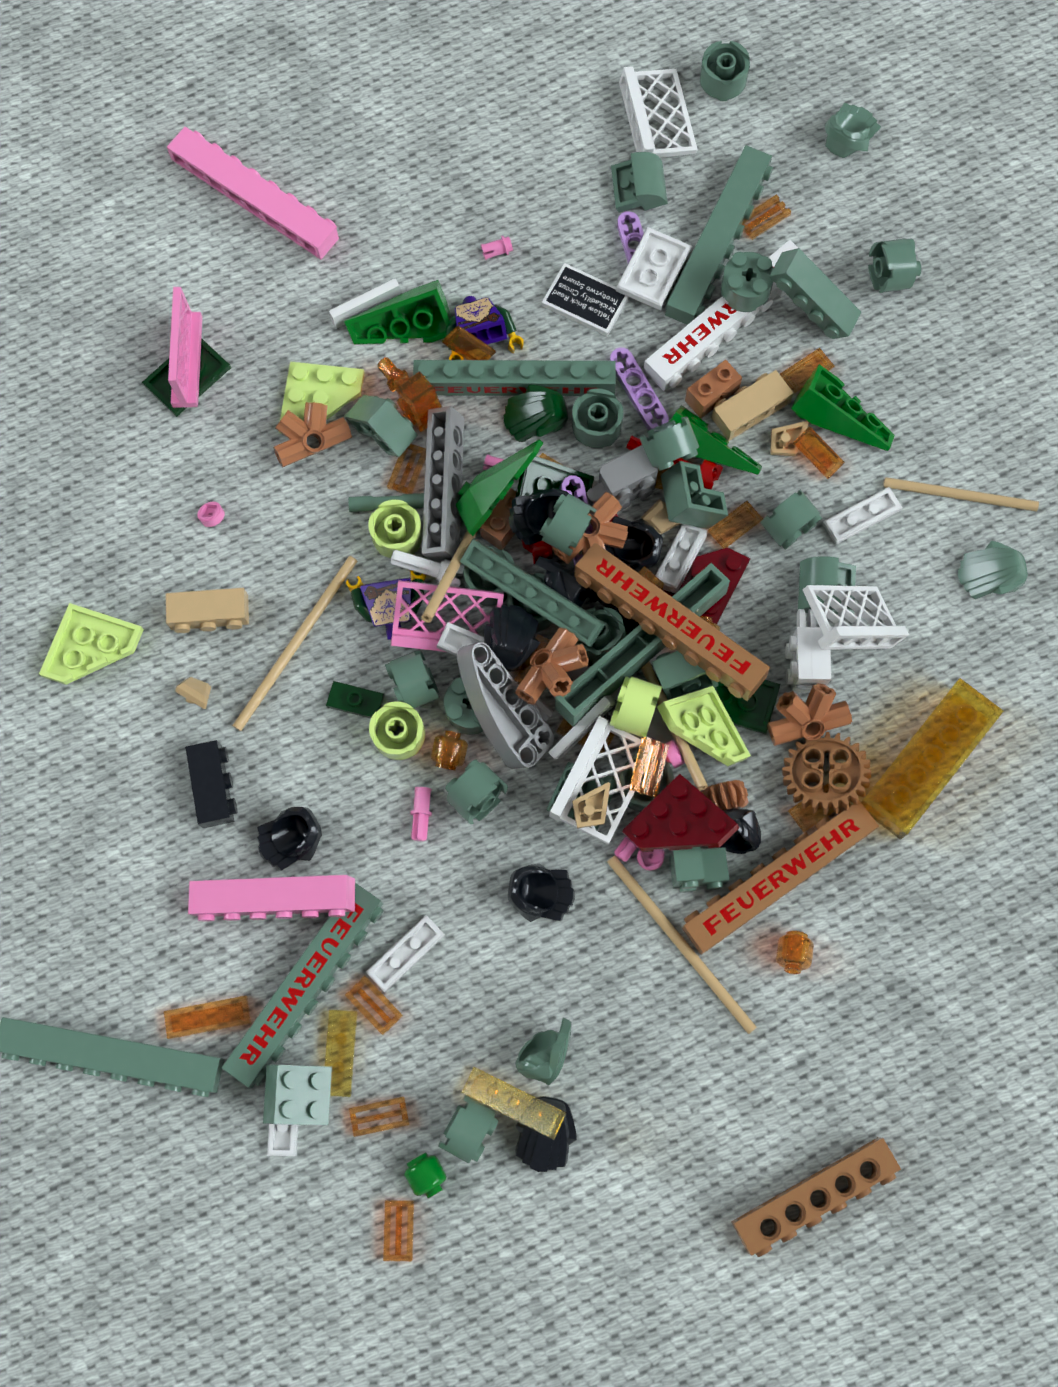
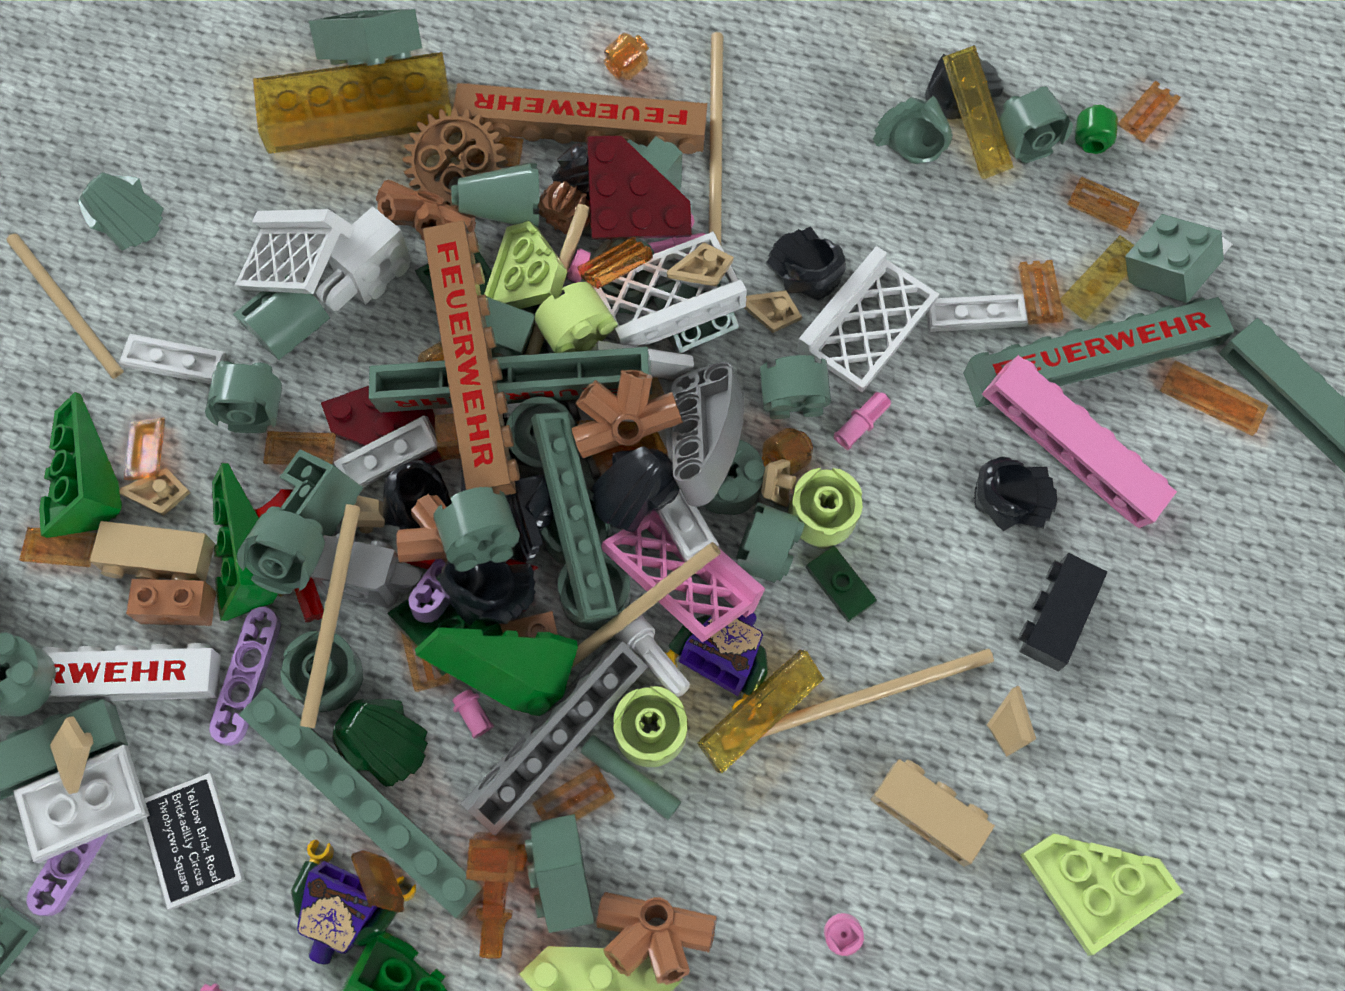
camera: 145 degrees left, 5 degrees down
none -> tan piece [50,716,93,794]
none -> tan piece [300,504,361,728]
none -> sand green brick [308,9,422,65]
none -> sand green cone [451,163,540,228]
none -> clear yellow tile [697,650,824,773]
none -> tan piece [744,290,802,333]
none -> tan piece [761,459,796,507]
none -> white fence [797,246,939,392]

